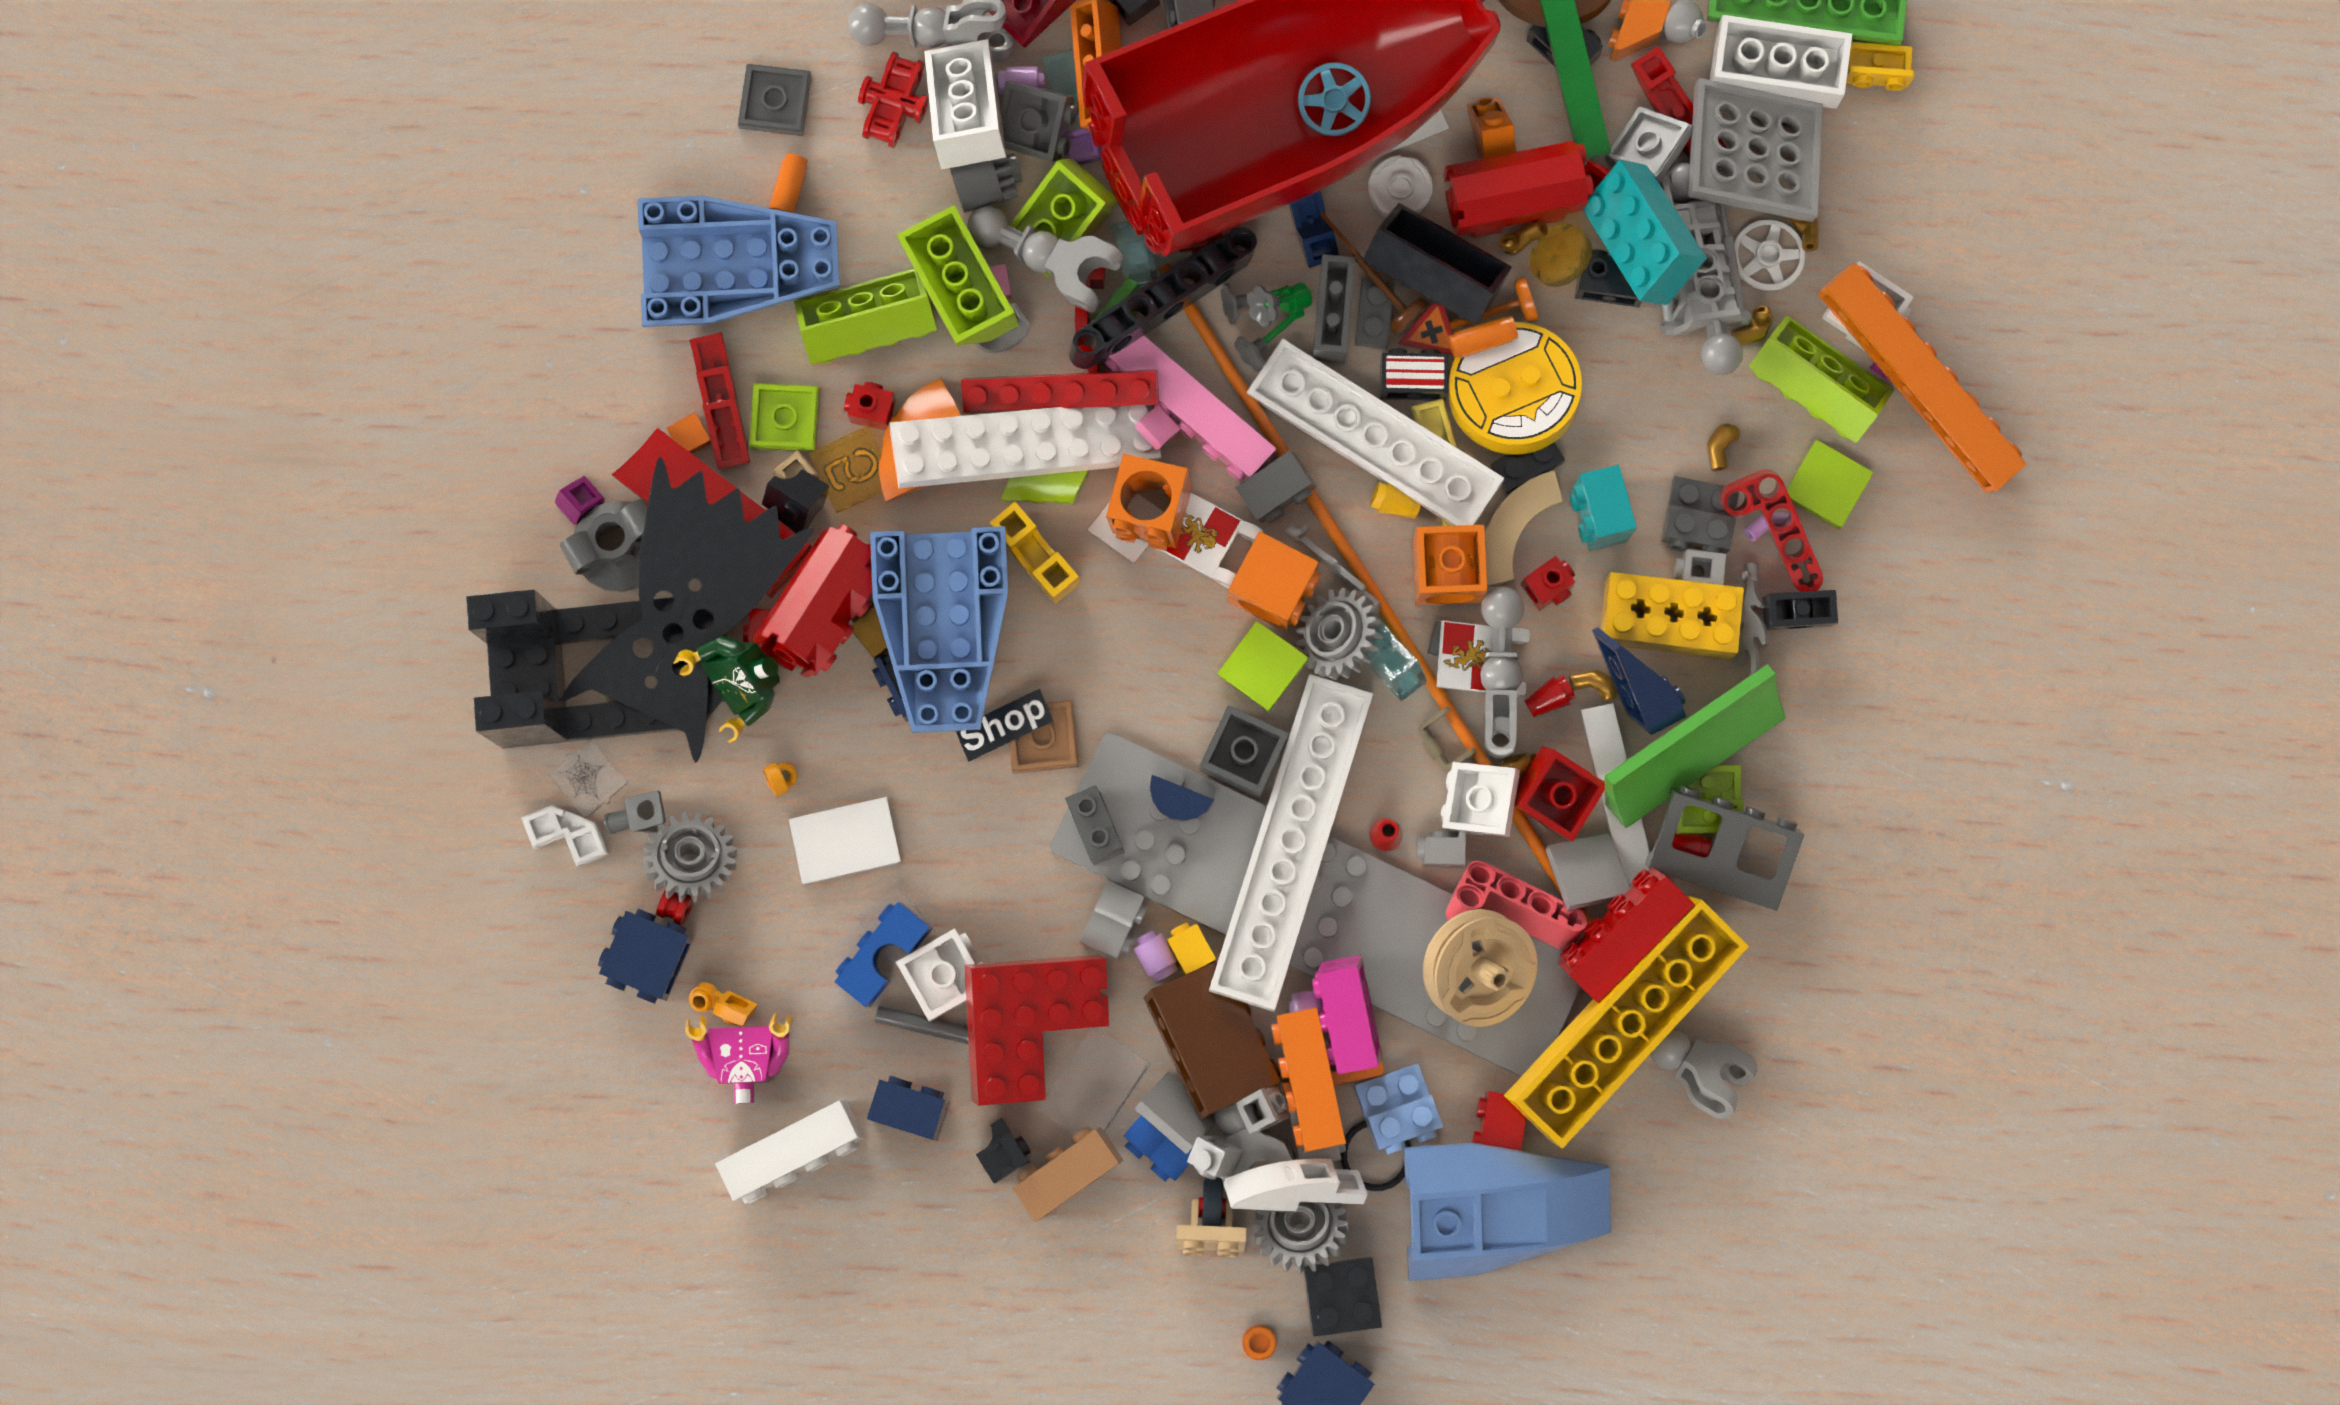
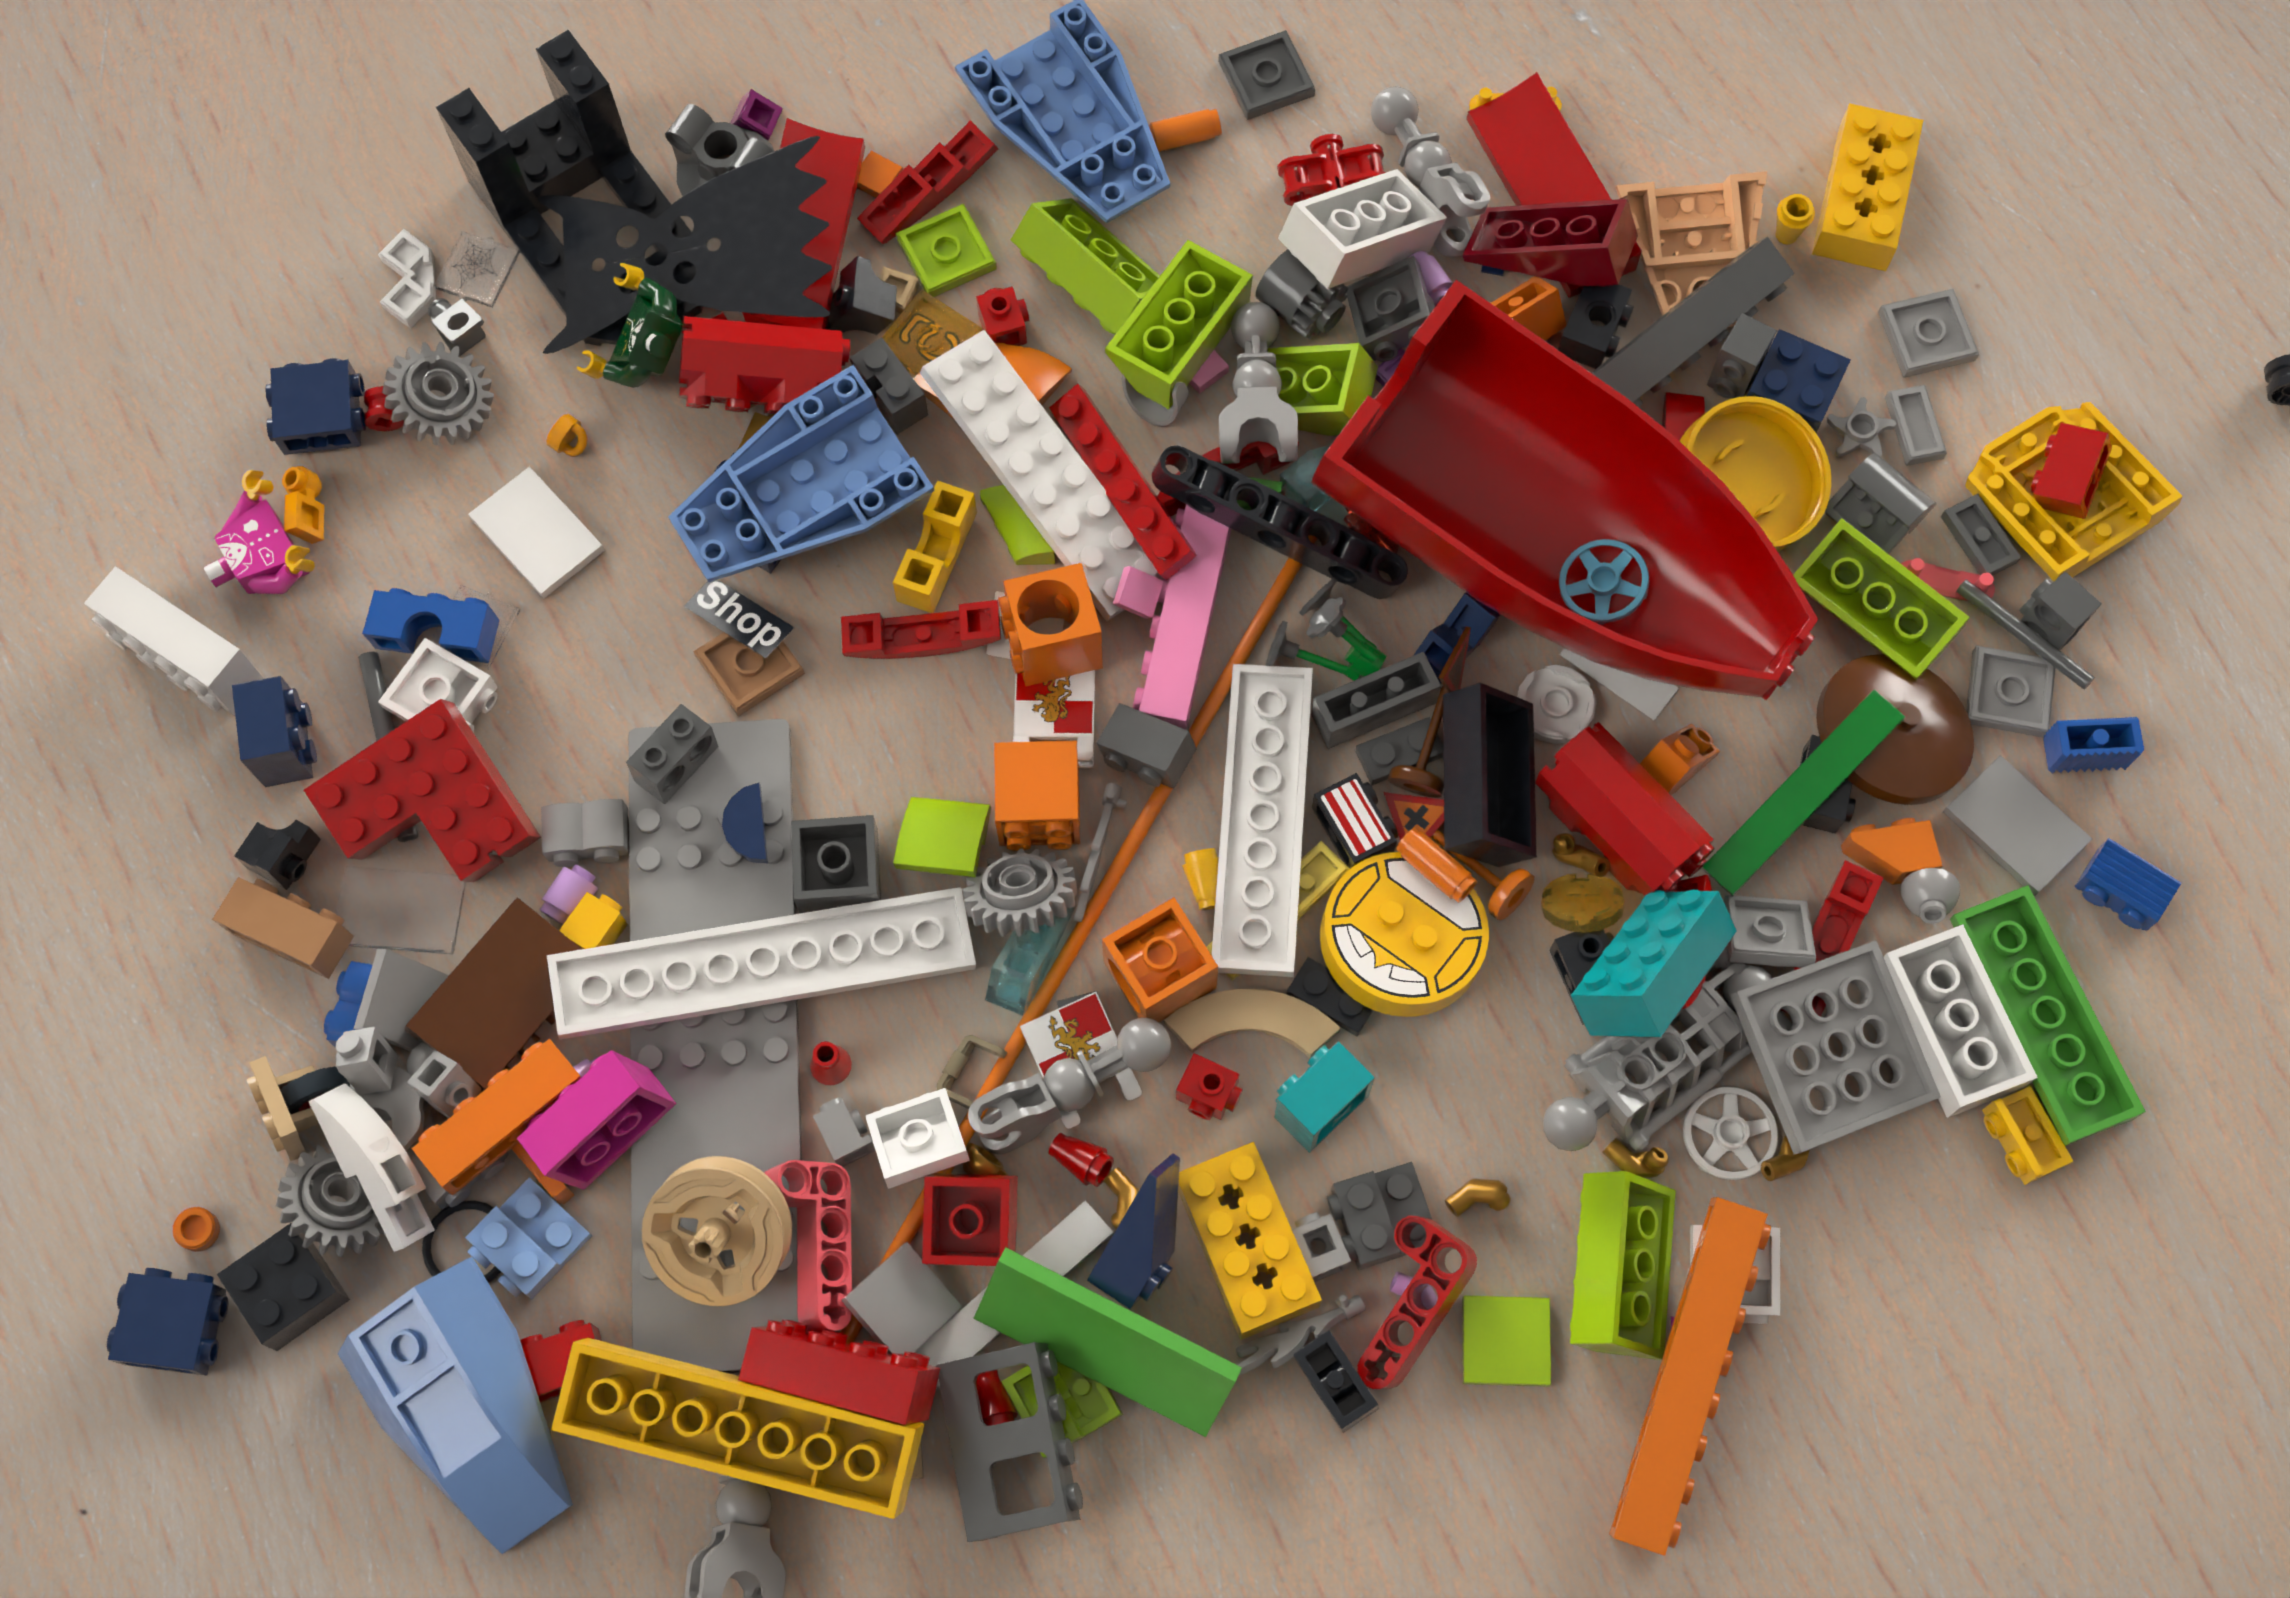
camera: 60 degrees right, 10 degrees down
none -> red slope [841,600,1001,659]
none -> dark grey brick [849,337,929,435]

